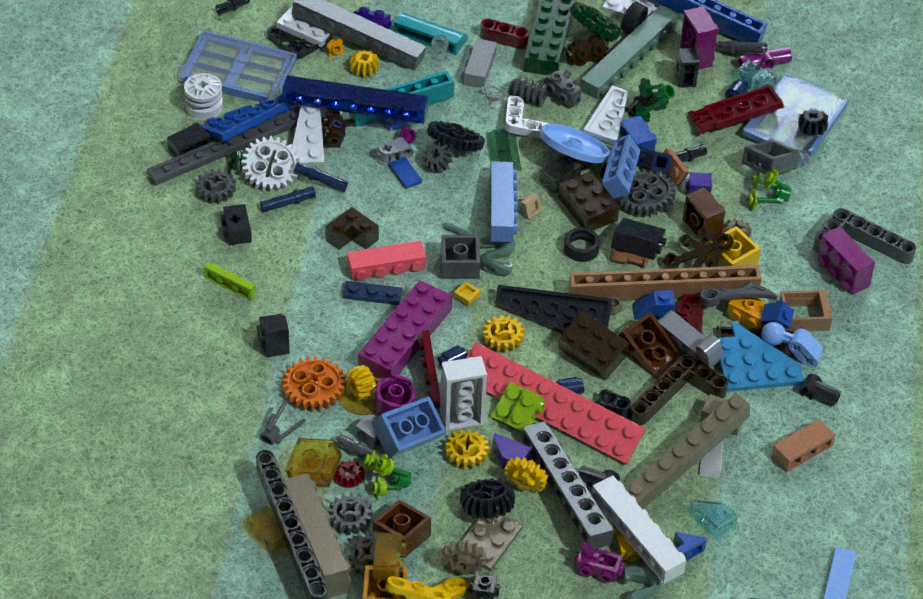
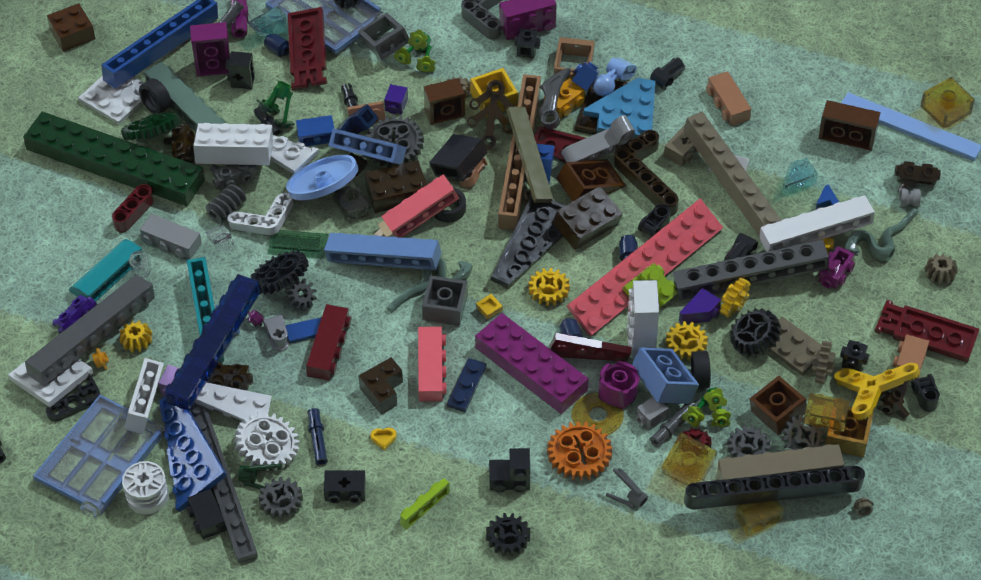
camera: 75 degrees left, 5 degrees up
dark blue pin [293,161,349,192] -> none
yellow gear [347,365,377,400] -> none
none -> white brick [124,358,164,434]
none -> white brick [194,123,273,165]
none -> dark red brick [306,304,352,381]
none -> yellow tile [370,427,397,451]
none -> coral brick [381,174,460,238]
none -> black gear [486,513,530,556]
none -> olive tile [506,107,553,203]
none -> black brick [514,29,541,58]
none -> black tyre [691,351,711,389]
none -> brick [818,100,881,151]

